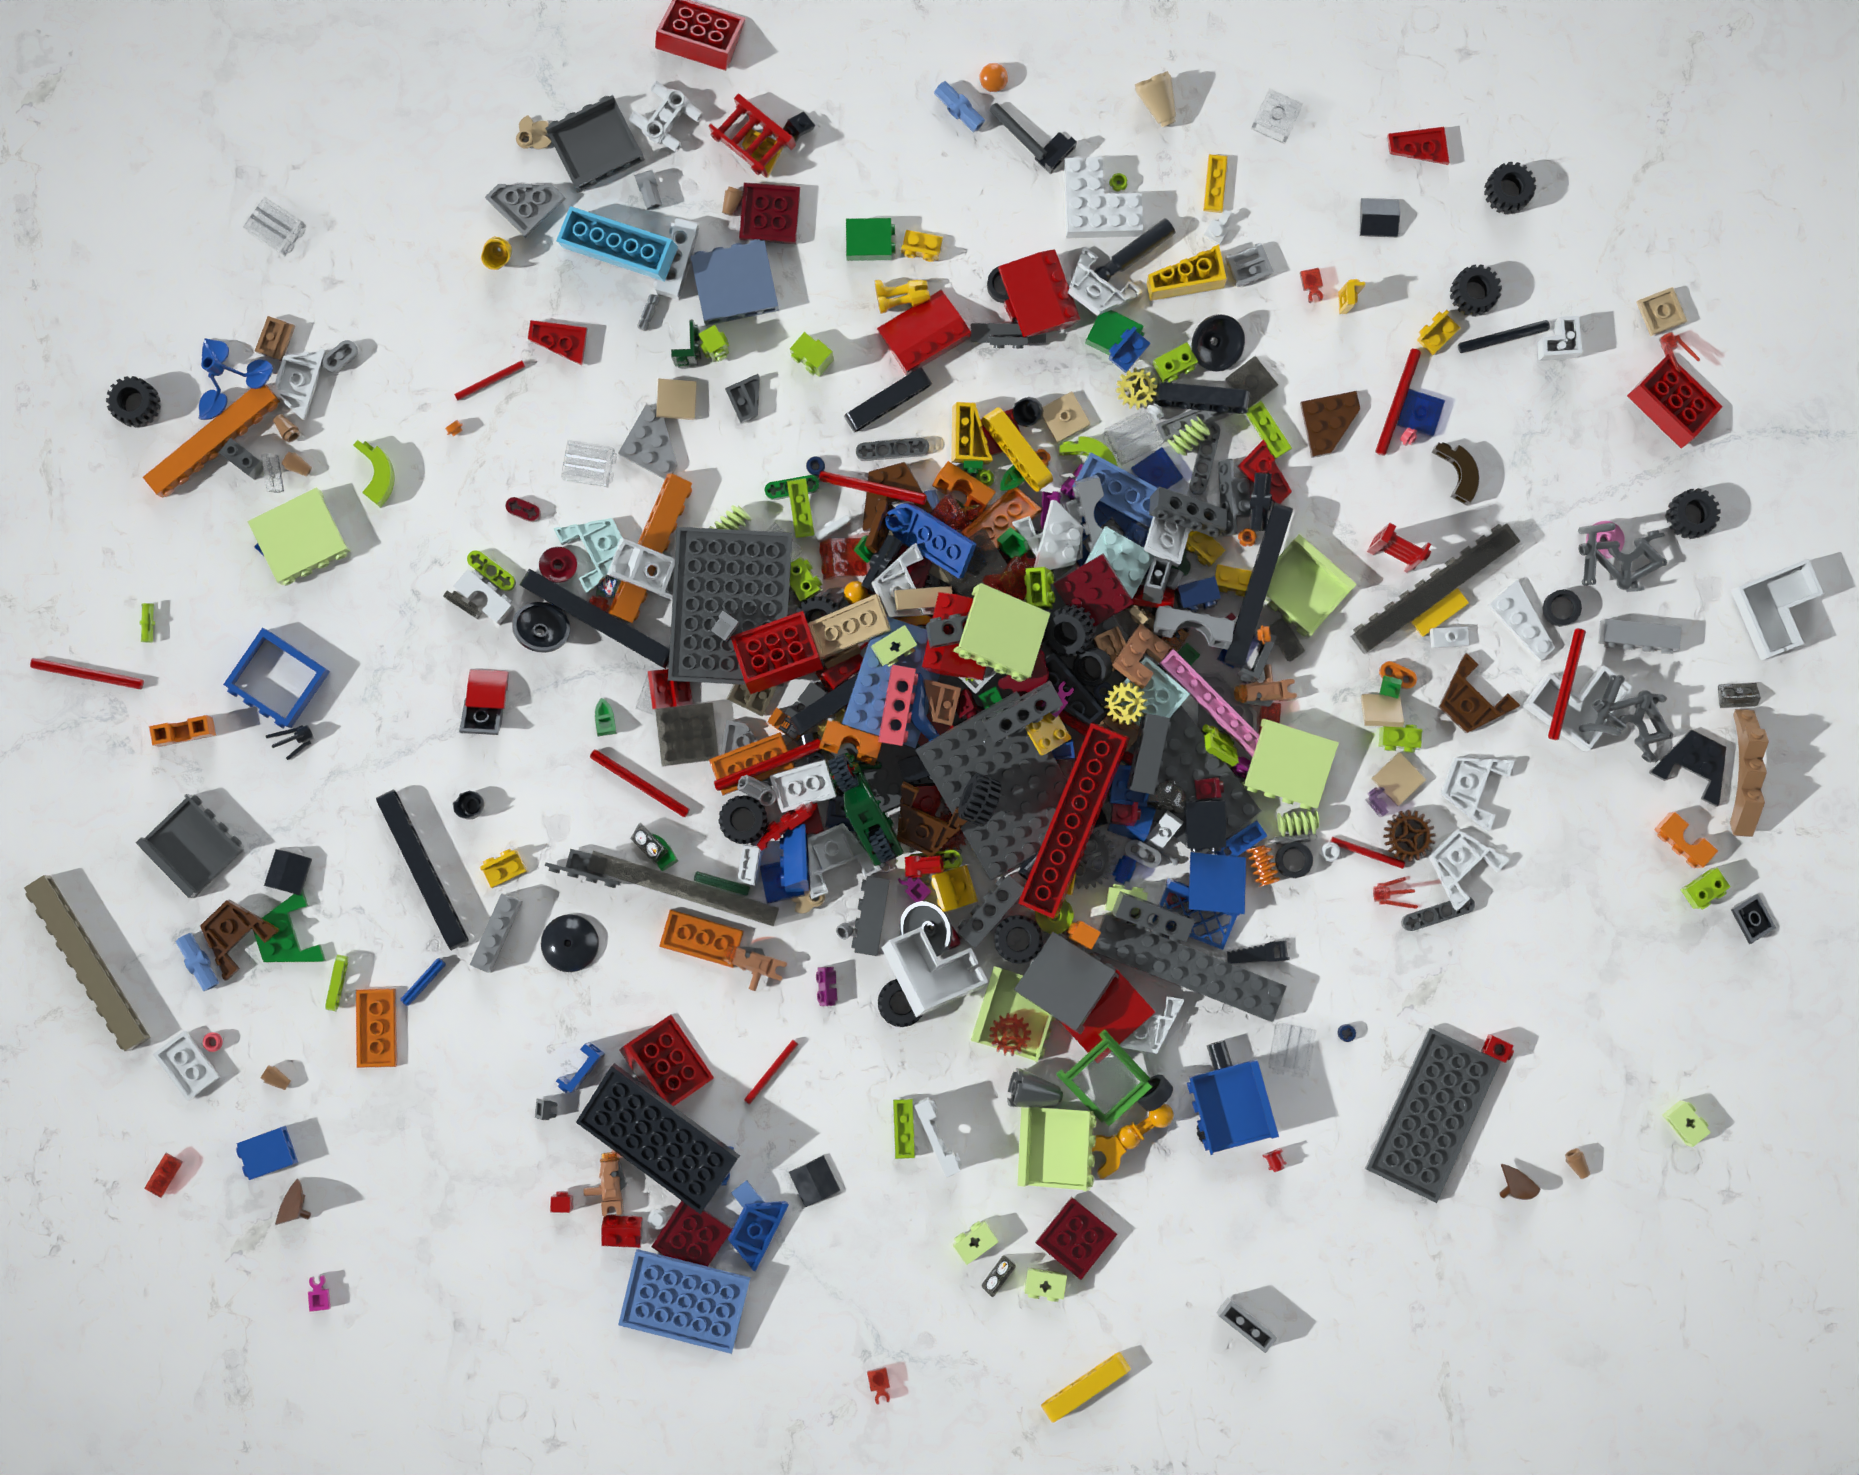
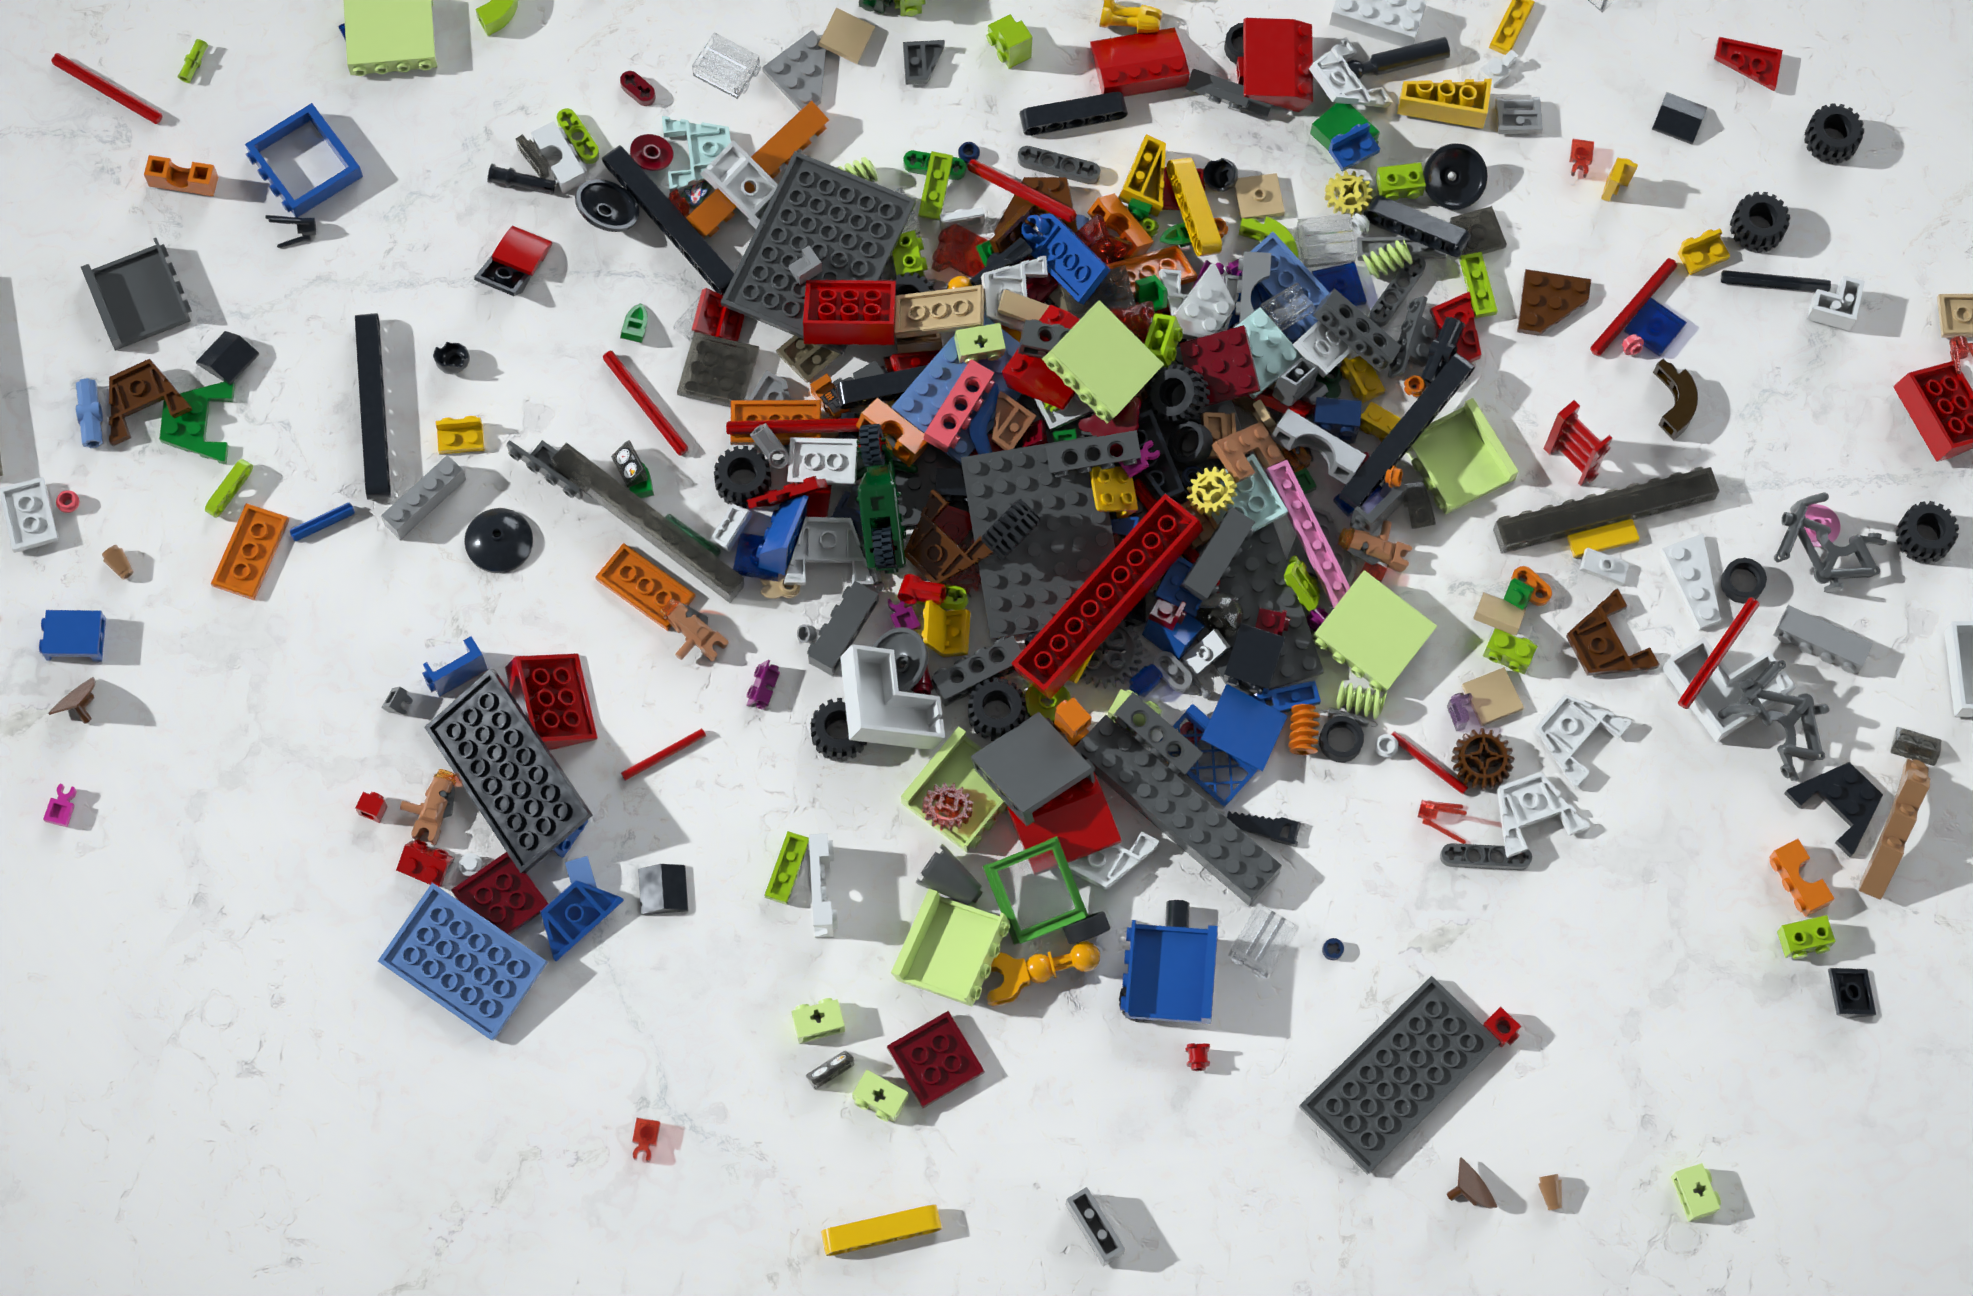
camera: 20 degrees right, 15 degrees down
none -> black pin [487,163,556,195]
none -> clear bracket [1260,283,1316,331]

